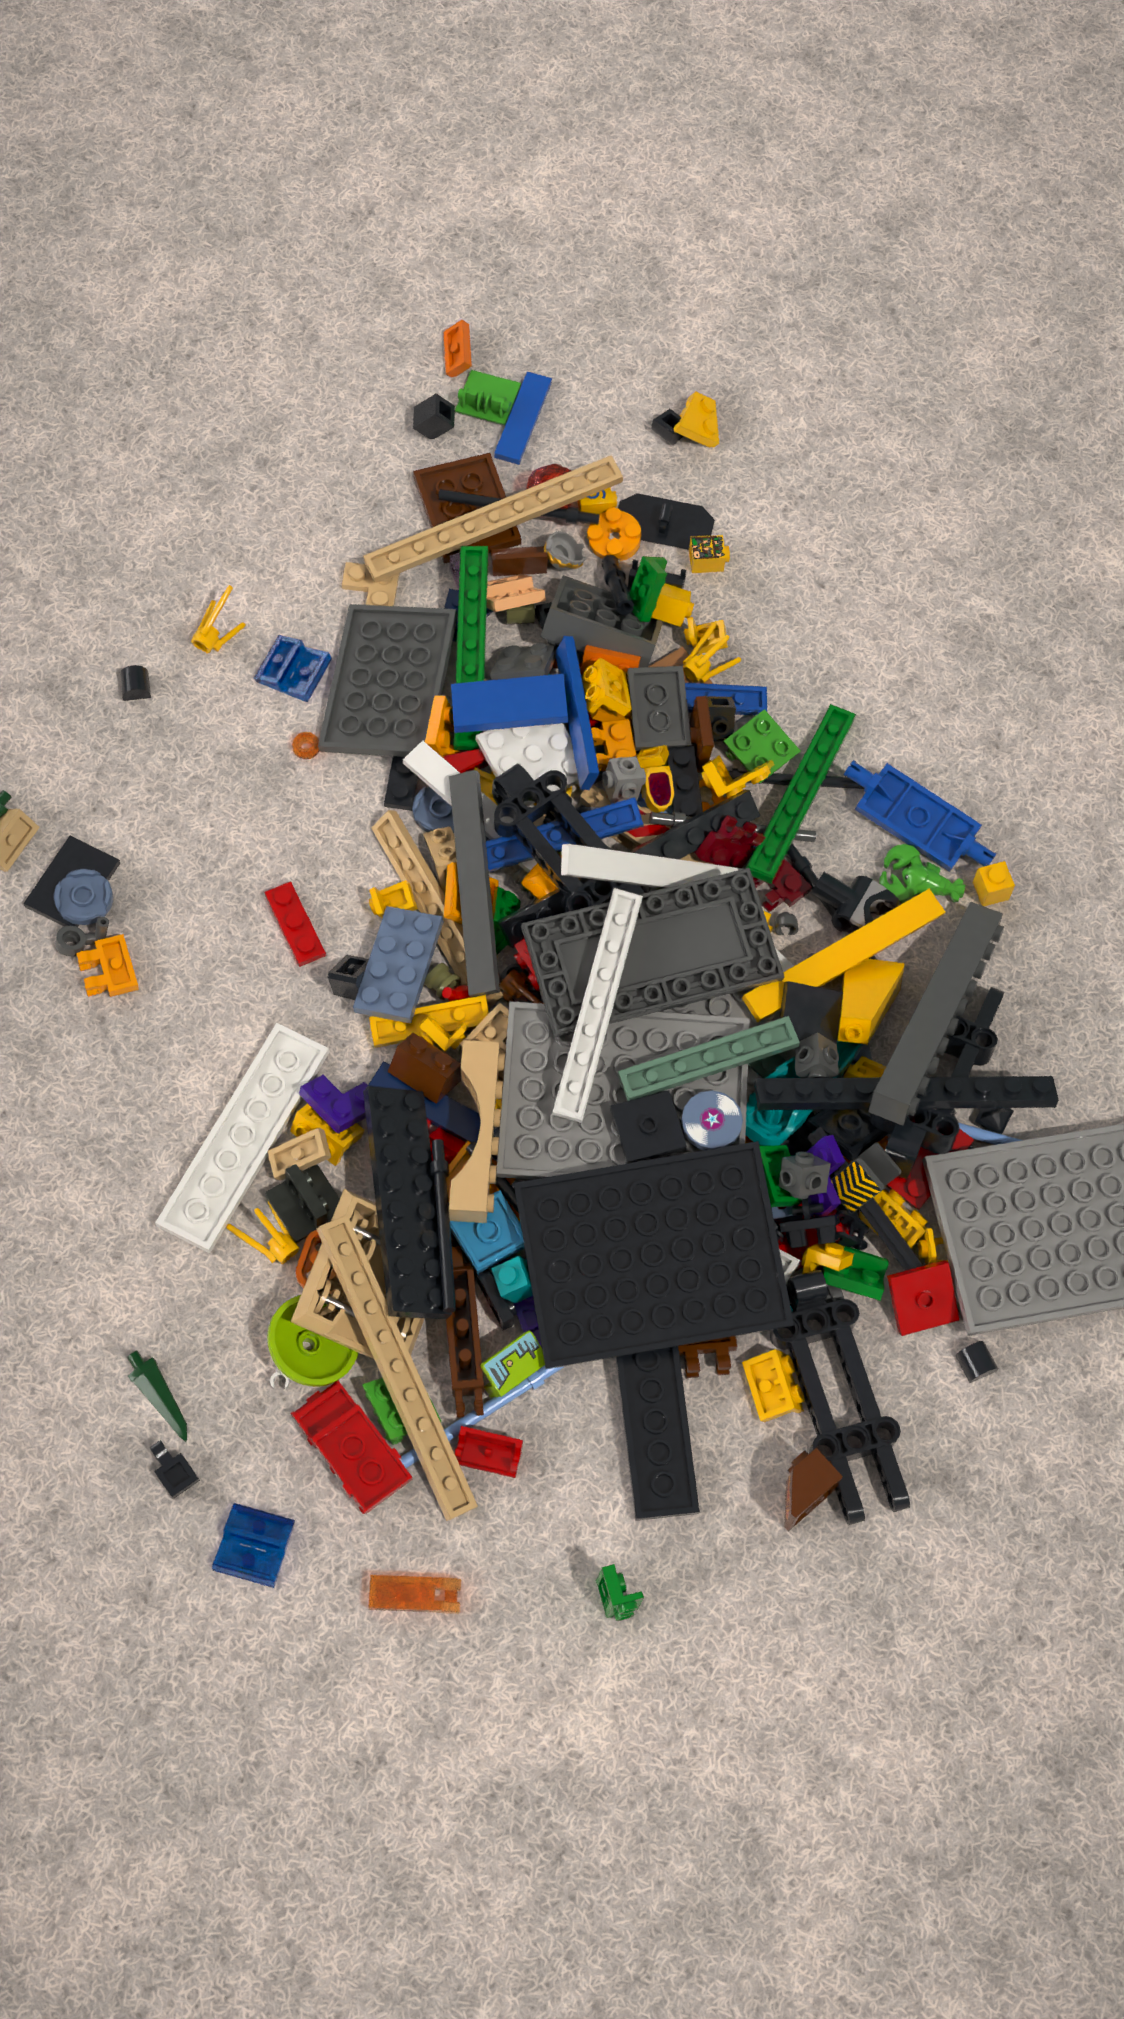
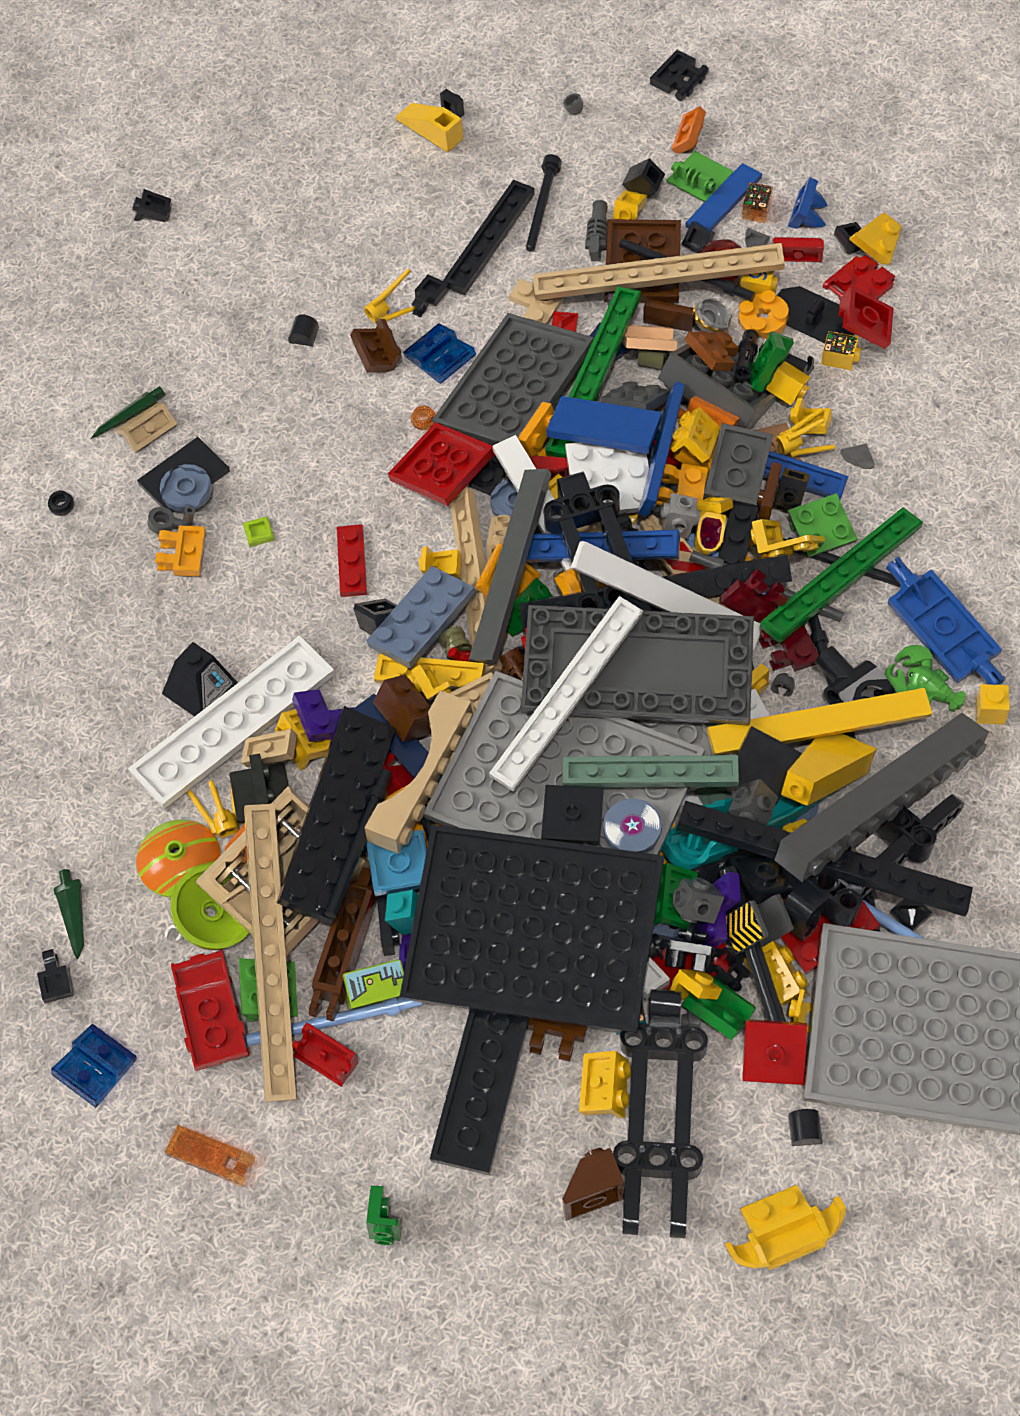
camera: 30 degrees right, 5 degrees down
none -> orange dish [136,819,221,898]
none -> black slope [162,642,238,717]
none -> lime tile [243,516,275,547]
none -> reddish brown bracket [350,319,401,372]
none -> red plate [388,422,495,506]
none -> yellow slope [396,103,463,153]
none -> black plate [412,274,449,318]
none -> black plate [440,89,465,118]
none -> black plate [443,180,535,295]
none -> black piece [526,154,562,252]
none -> red tile [552,311,579,332]
none -> dark grey hinge [563,93,583,115]
none -> dark grey hinge [585,200,608,261]
none -> yellow bracket [613,190,647,219]
none -> black plate [650,49,709,101]
none -> black plate [681,221,715,253]
none -> dark orange plate [685,331,739,371]
none -> yellow plate [725,1185,846,1271]
none -> brick [742,182,773,223]
none -> flat silver tile [745,228,770,247]
none -> red panel [773,237,824,262]
none -> blue tile [788,177,827,229]
none -> red plate [822,255,896,300]
none -> red plate [838,286,894,349]
none -> flat silver tile [841,444,875,469]

